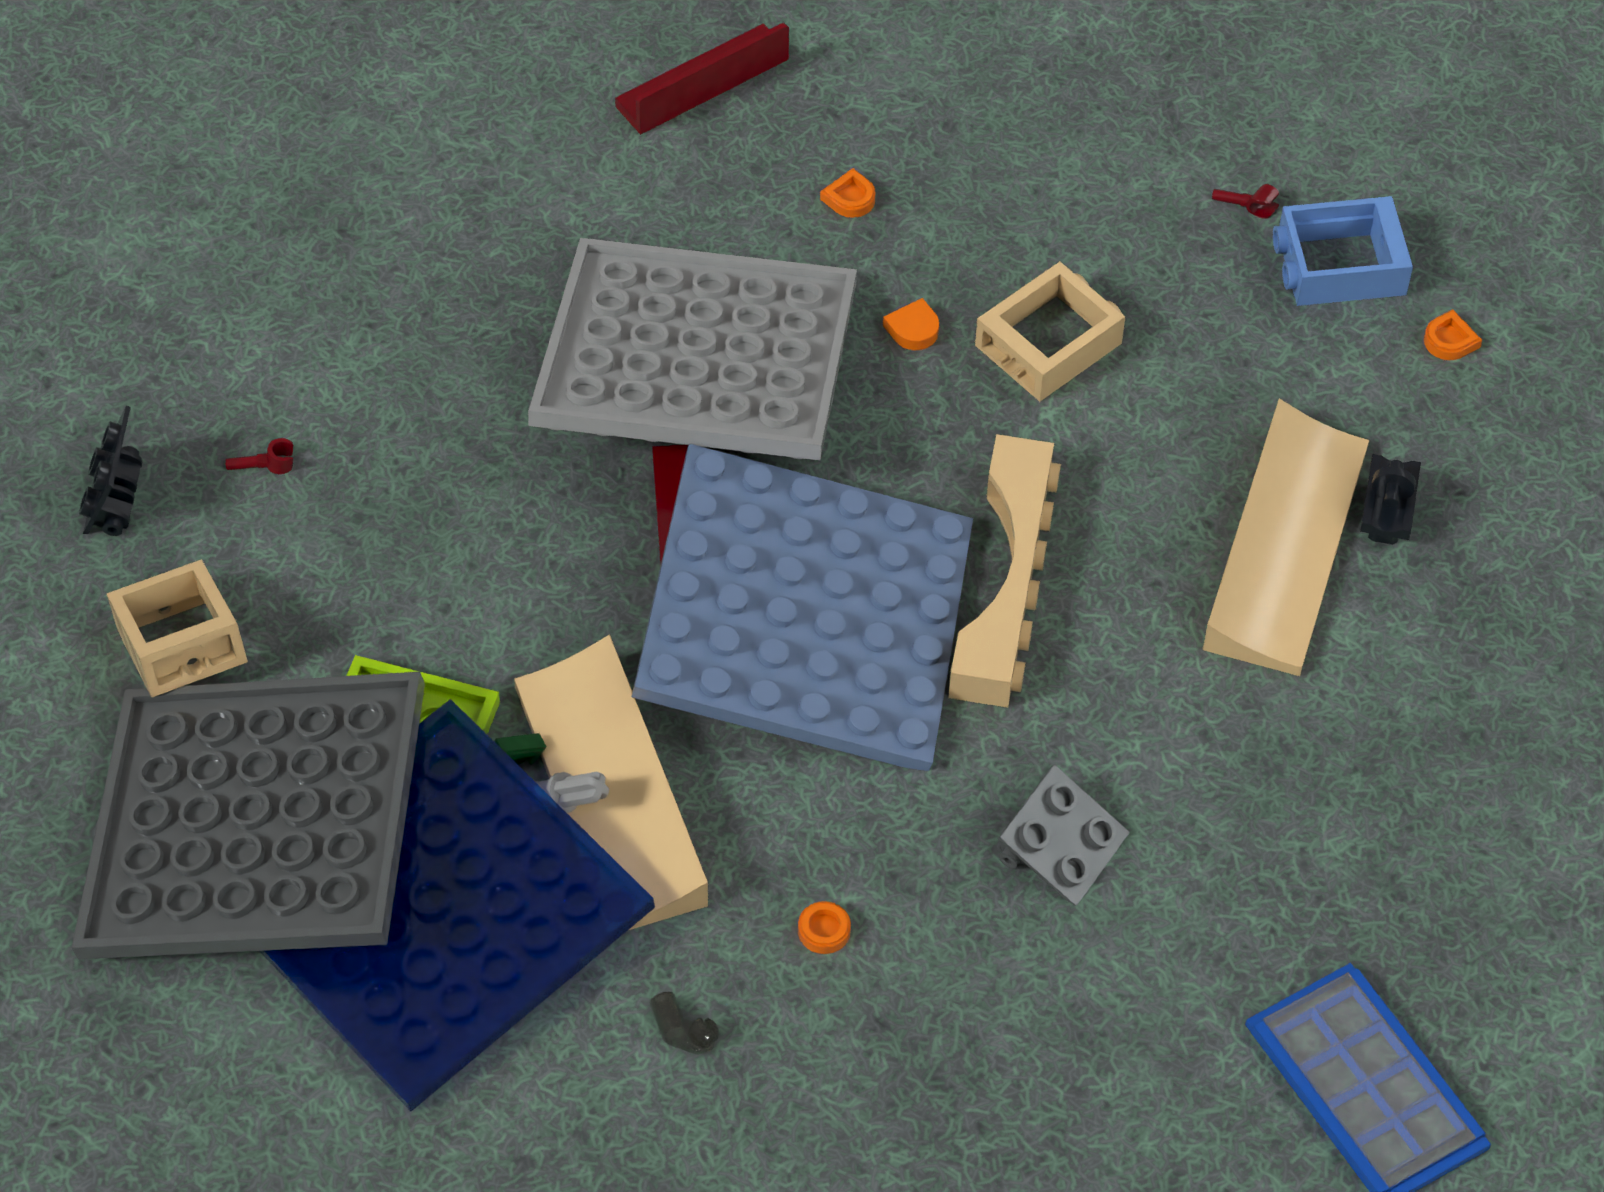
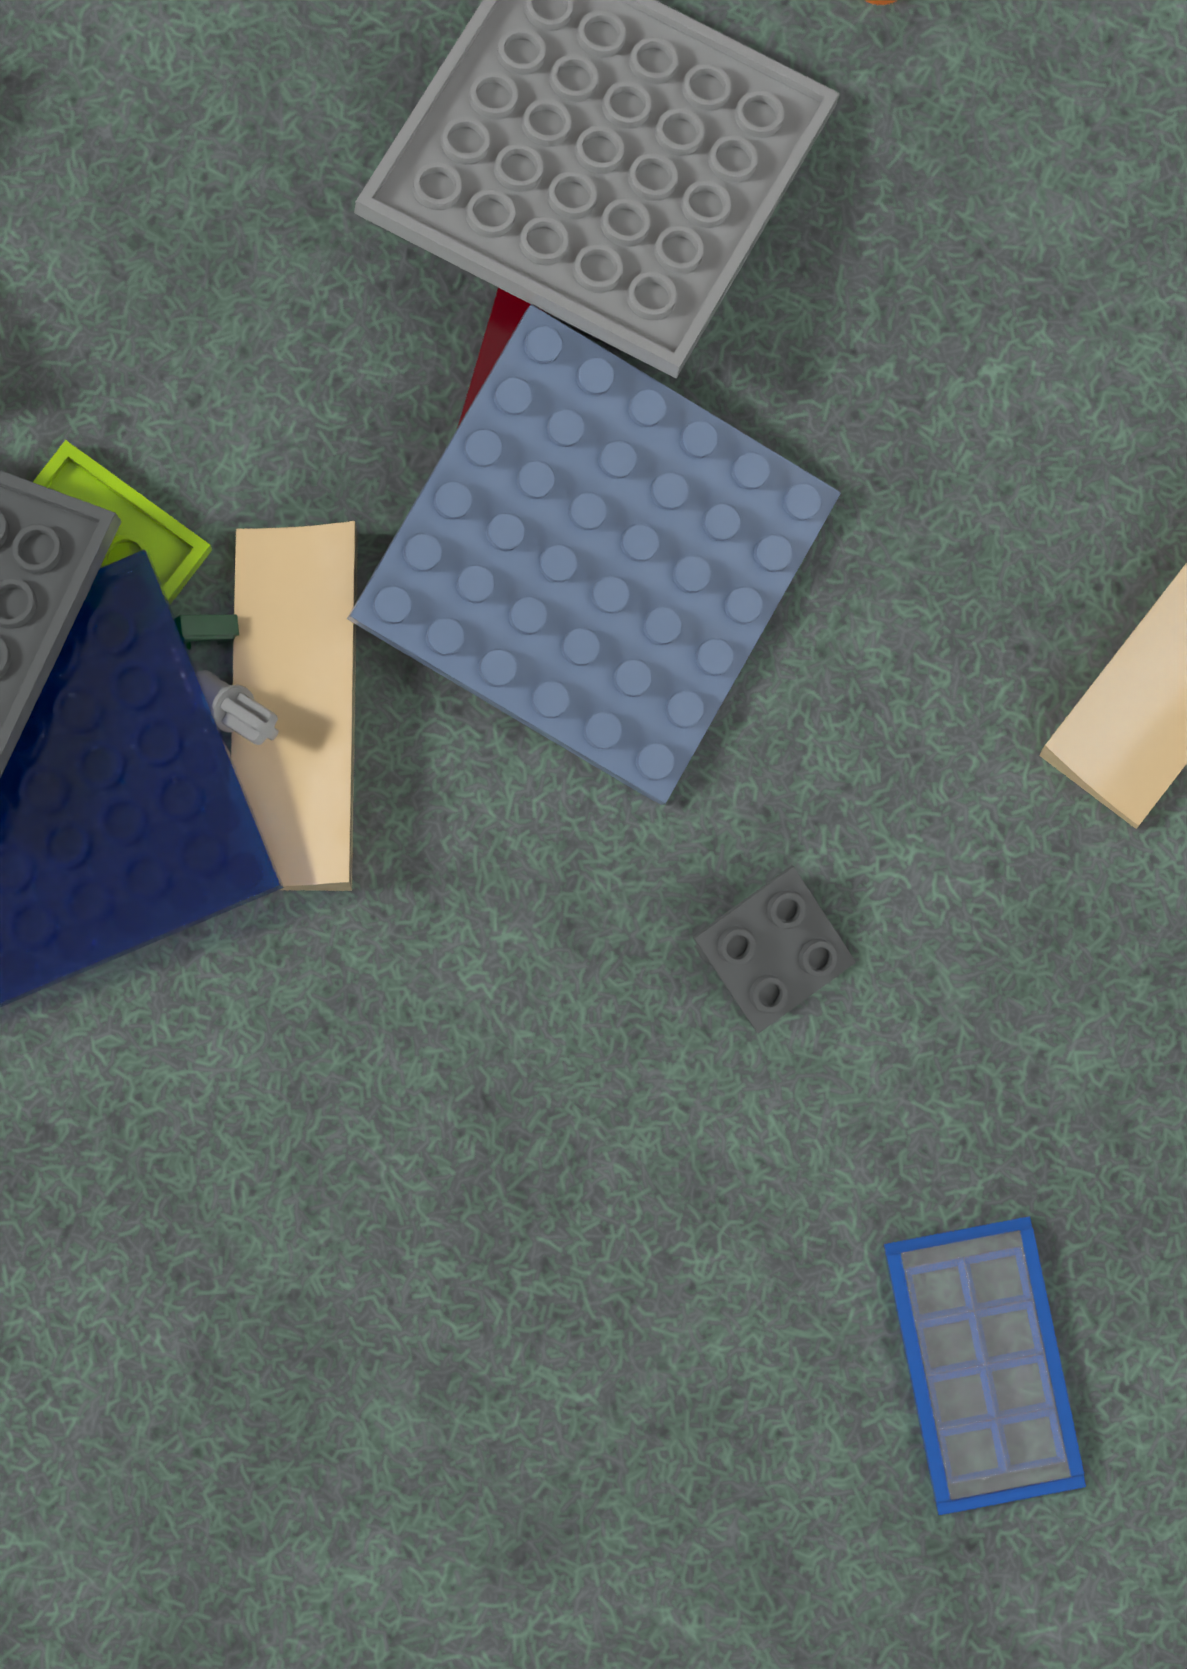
camera: 20 degrees right, 25 degrees up
dark red hand [226,438,294,474] -> none
clear smoke arm [650,992,719,1055] -> none
orange tile [798,901,851,954] -> none
orange tile [883,298,939,350] -> none
tan arch [949,434,1061,708] -> none
tan window [975,261,1125,402] -> none

